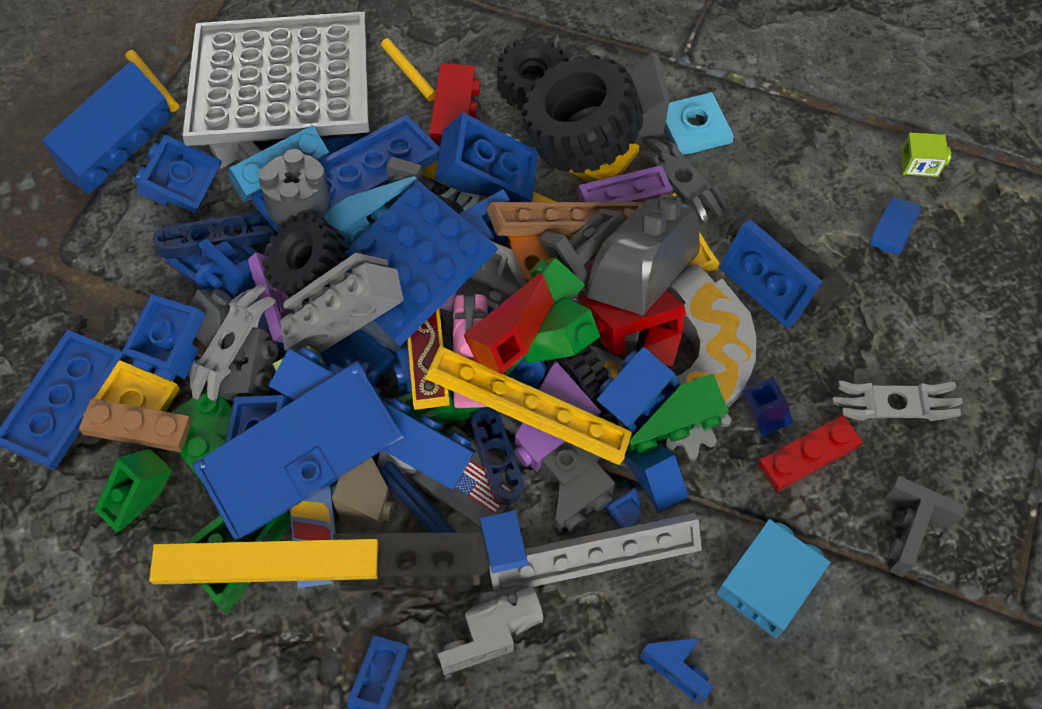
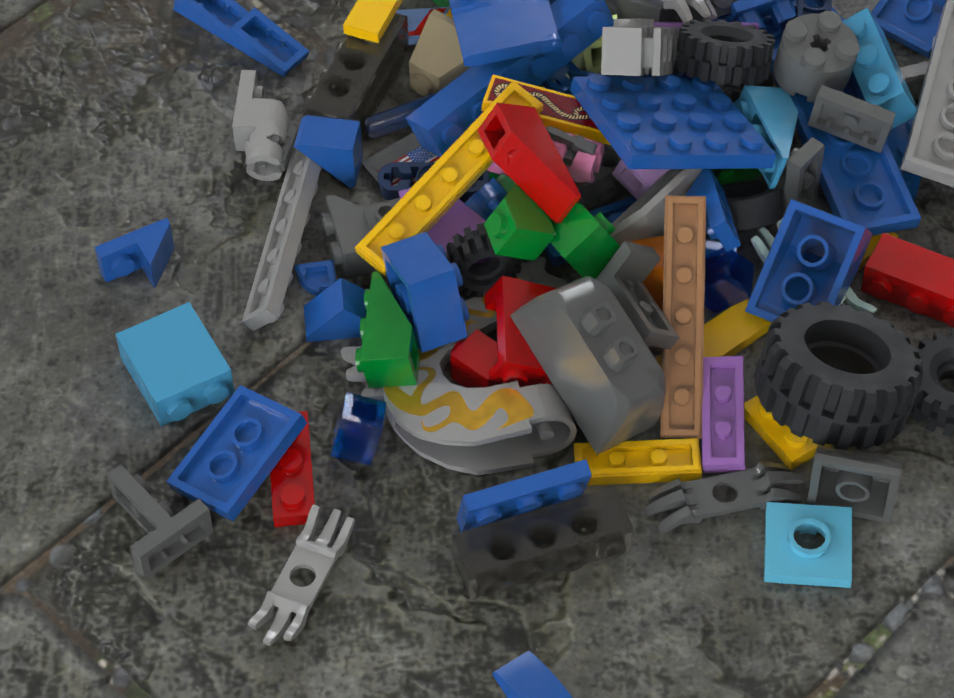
camera: 115 degrees right, 10 degrees down
none -> blue plate [166,385,307,522]
none -> dark grey bracket [808,85,896,153]

